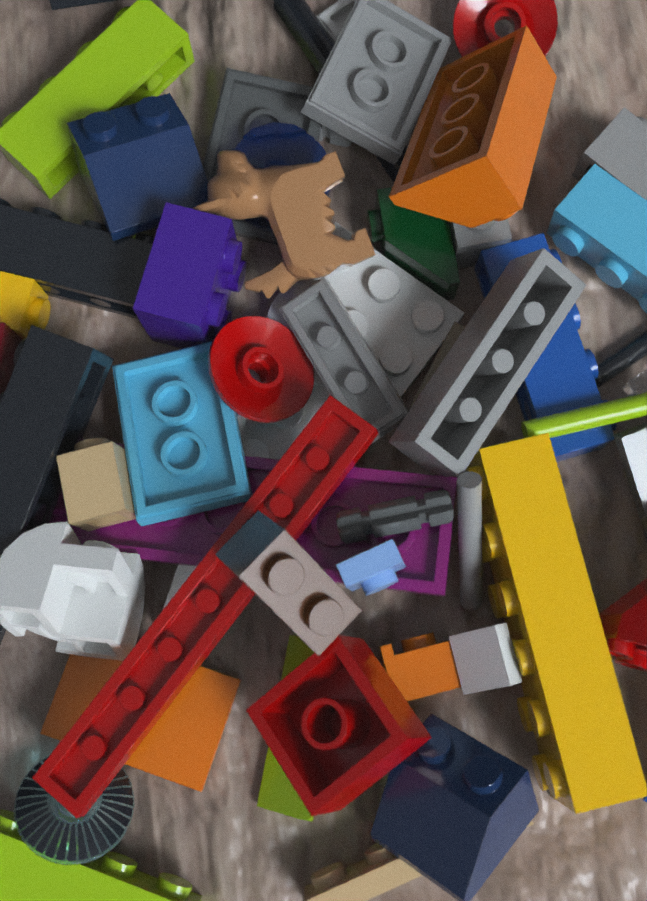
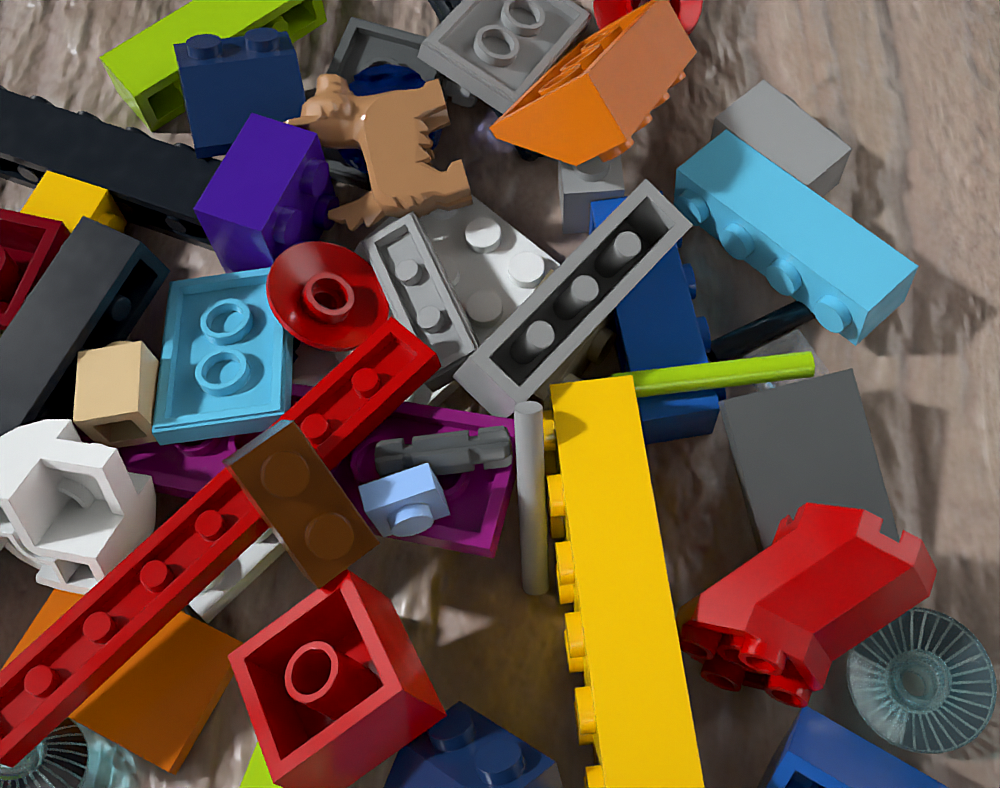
camera: 10 degrees right, 15 degrees down
dark green slope [367,187,460,300] -> none
orange brick [377,632,461,702] -> none
white tile [449,622,522,695] -> none

